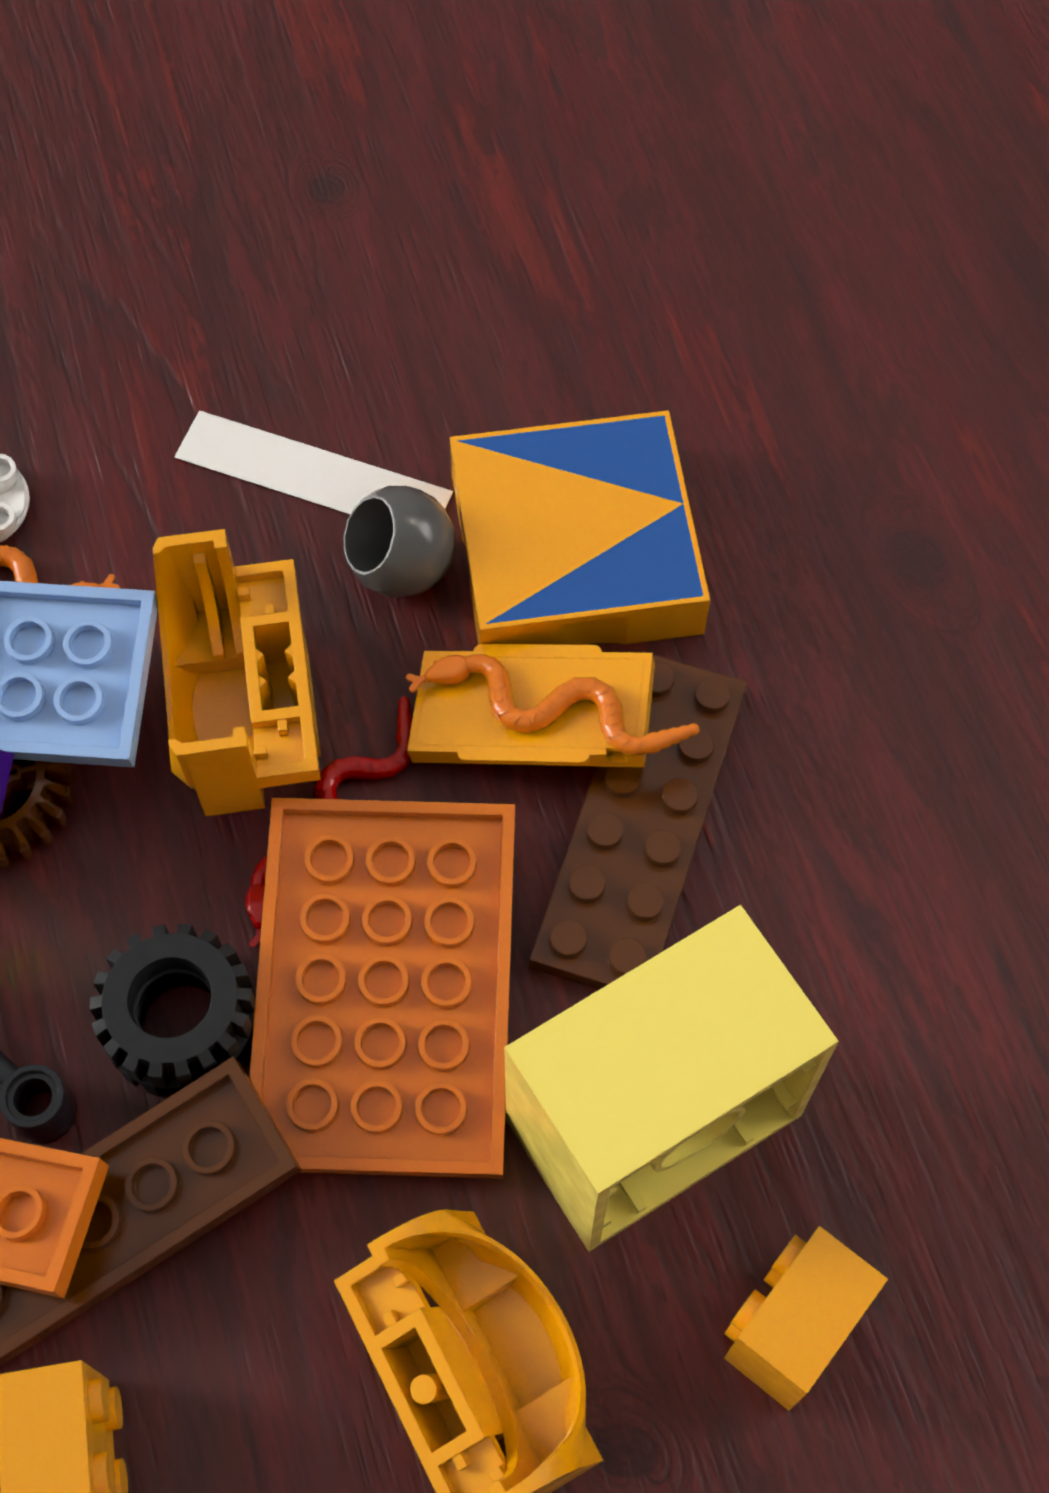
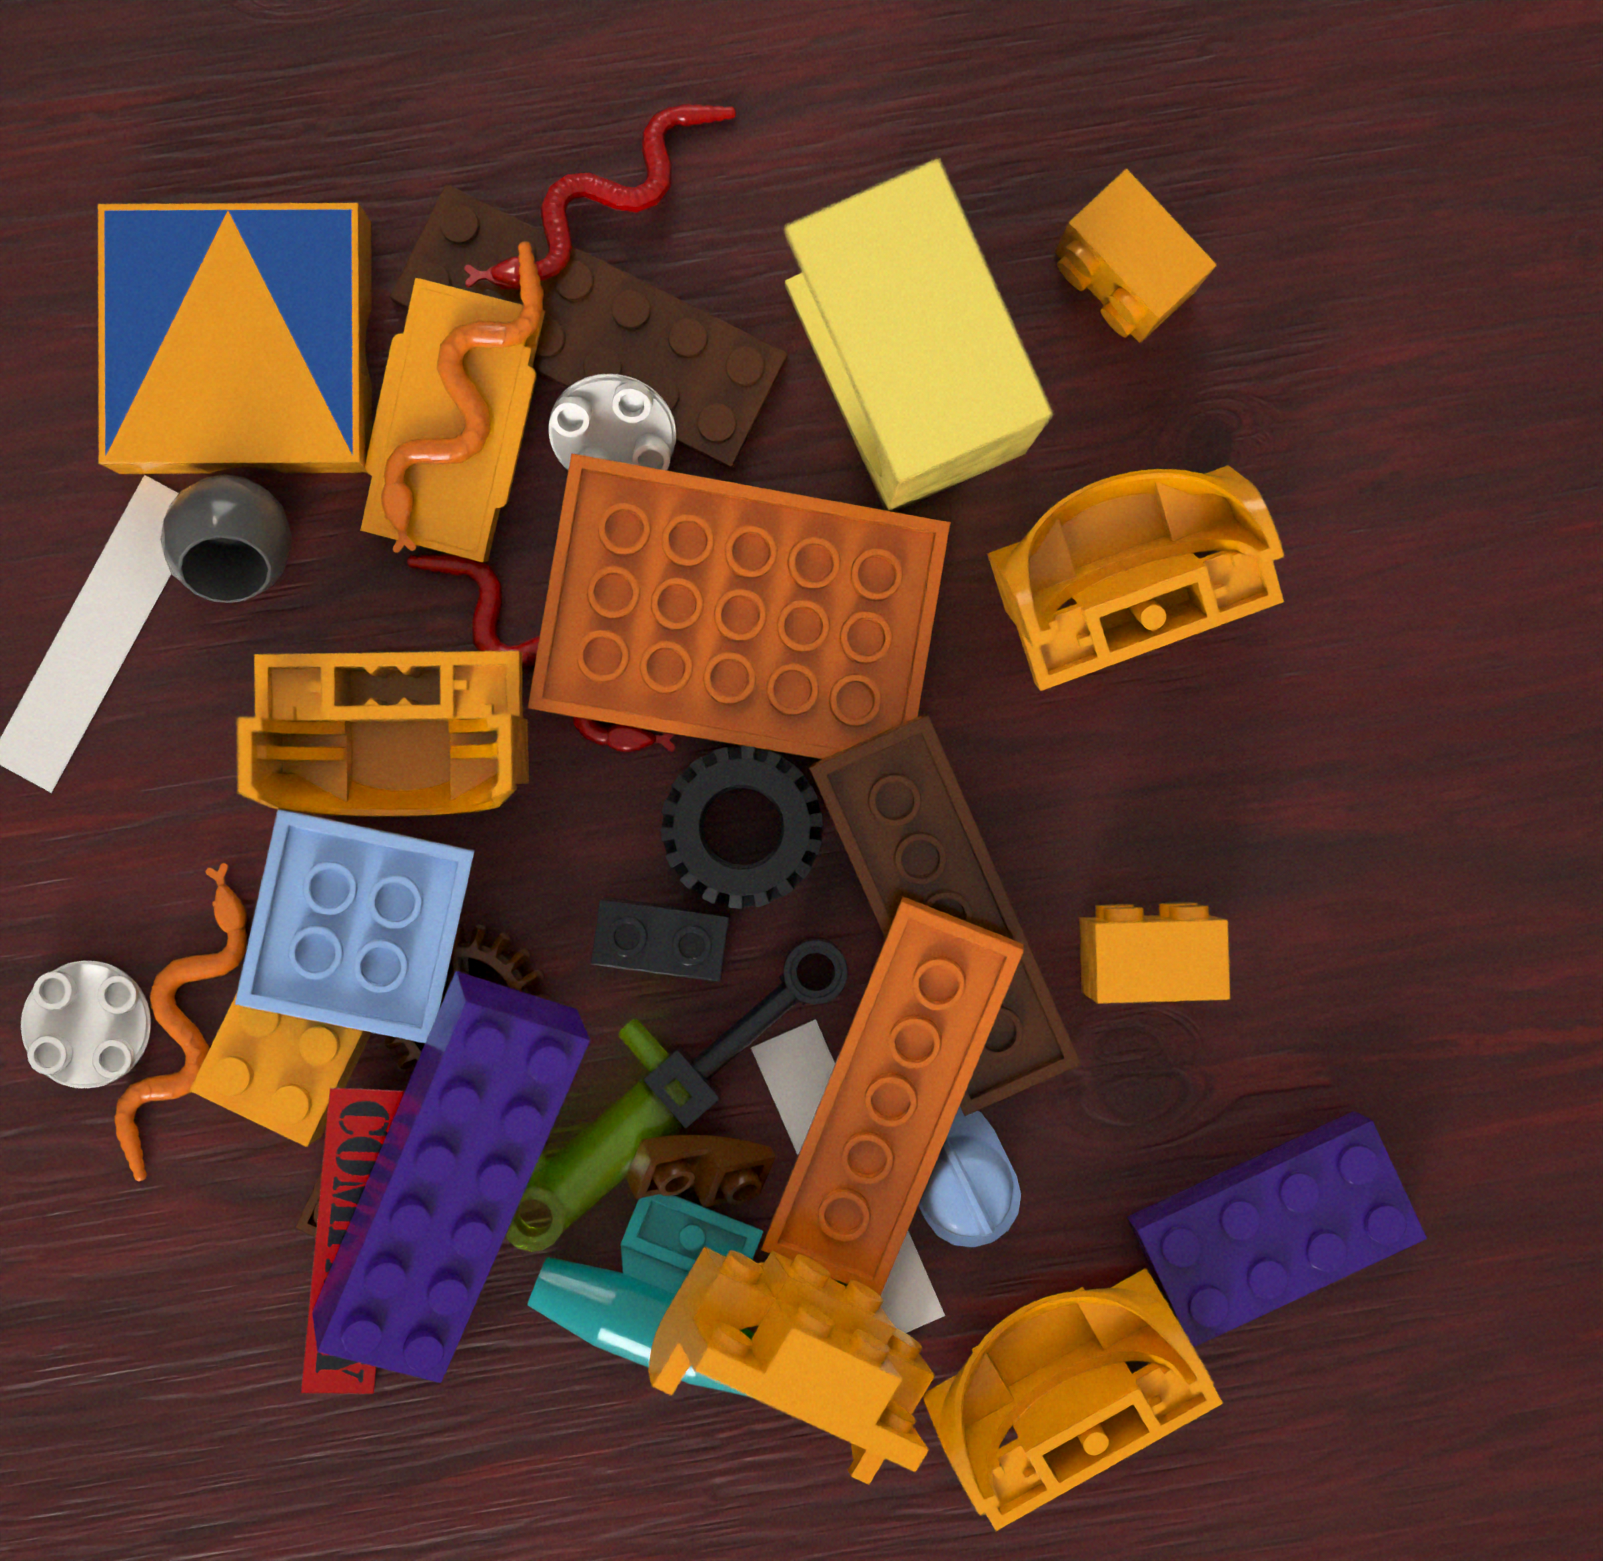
camera: 80 degrees left, 25 degrees up
none -> red animal [464,104,736,290]
none -> white dish [549,374,676,471]
none -> black brick [591,897,730,982]

